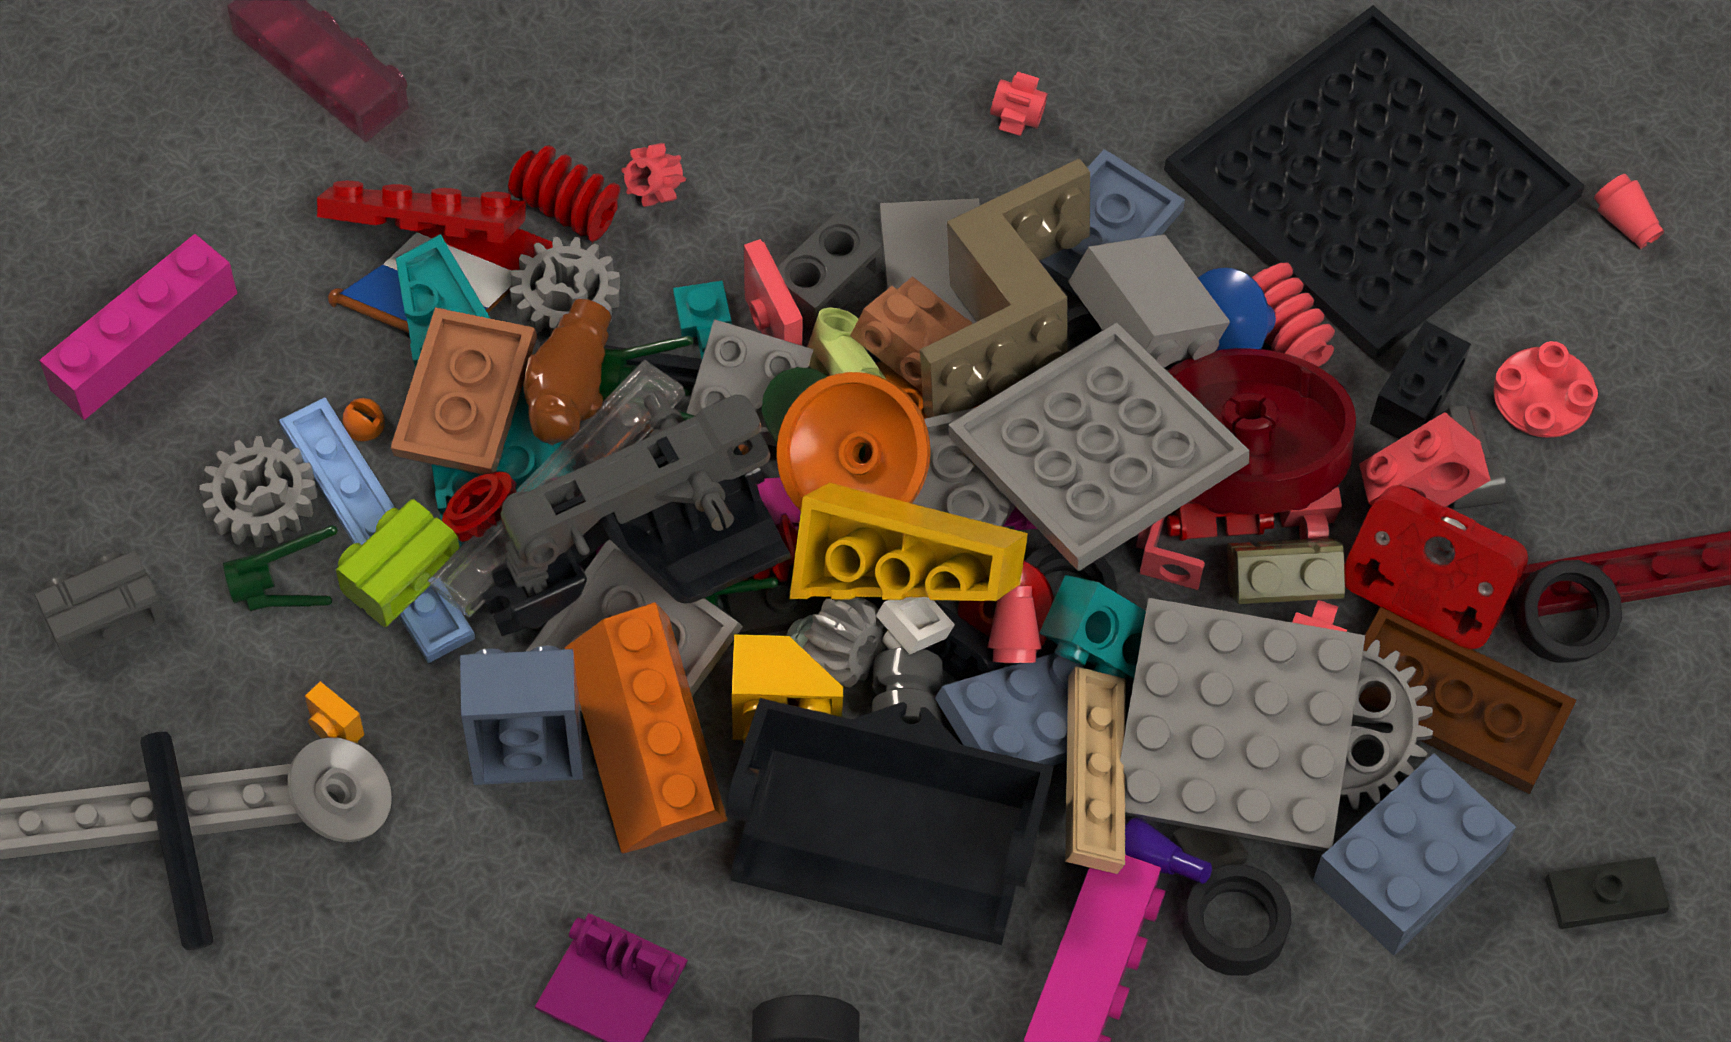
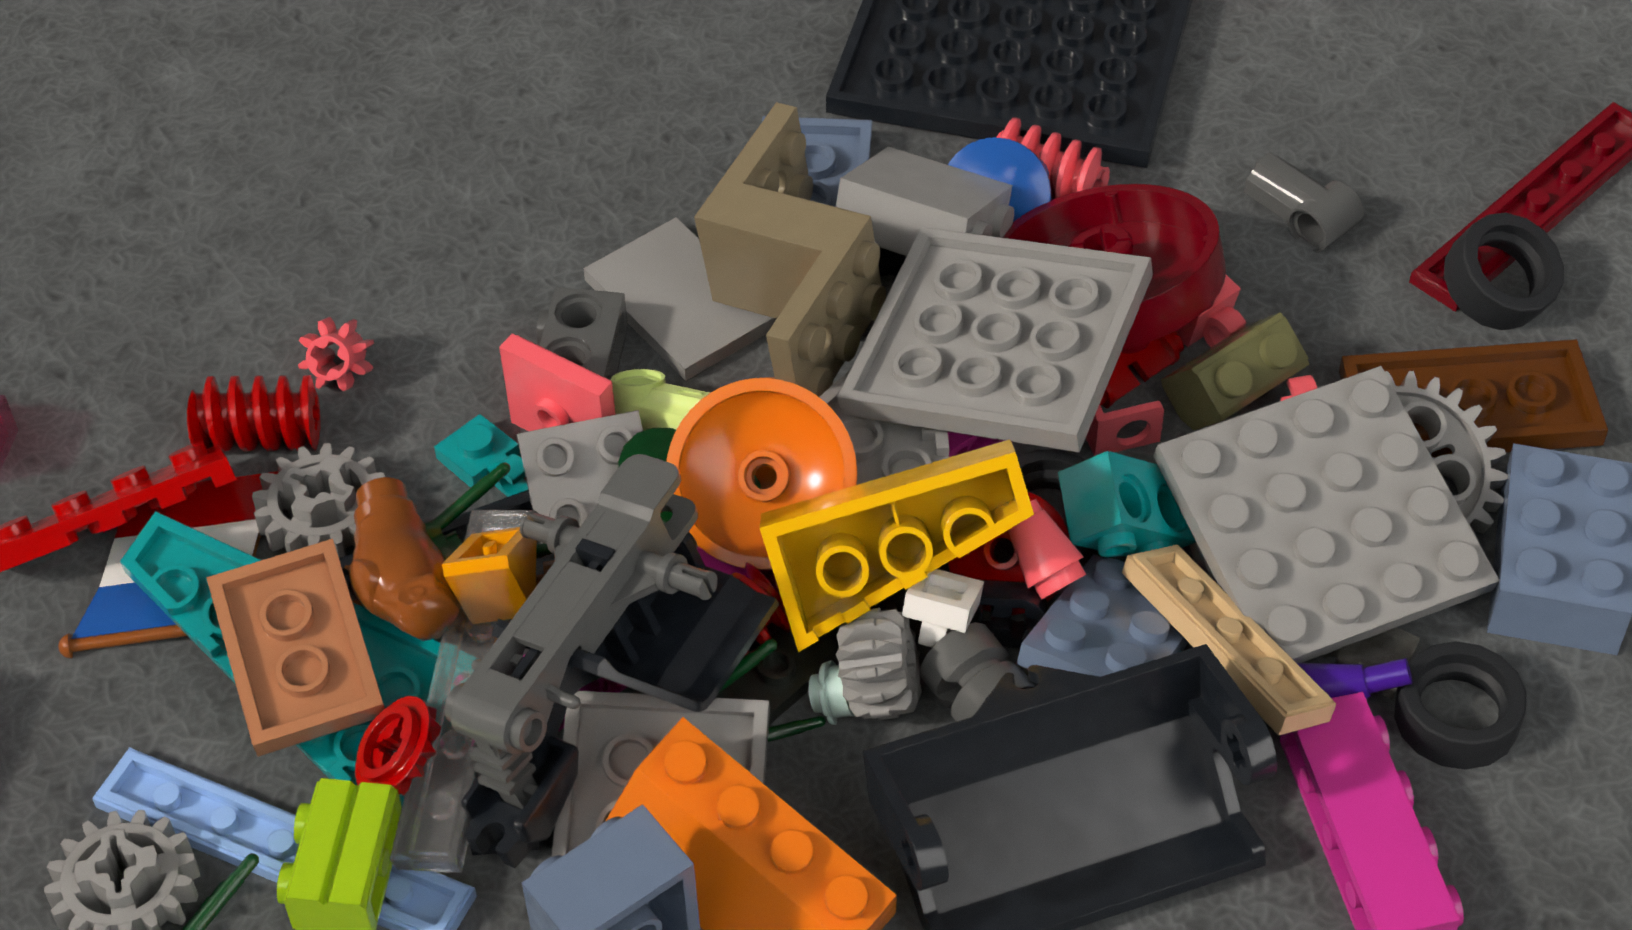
camera: 30 degrees left, 10 degrees down
orange hinge [342,398,385,441] -> none
yellow slope [732,634,843,743] -> none
nougat plate [850,276,973,392] -> none
coral gear [990,72,1048,136] -> none
red axle [1344,485,1528,649] -> none
coral brick [1359,412,1491,507] -> none
black brick [1370,320,1471,439] -> none
coral dish [1493,341,1598,438] -> none
none -> light orange slope [442,527,537,624]

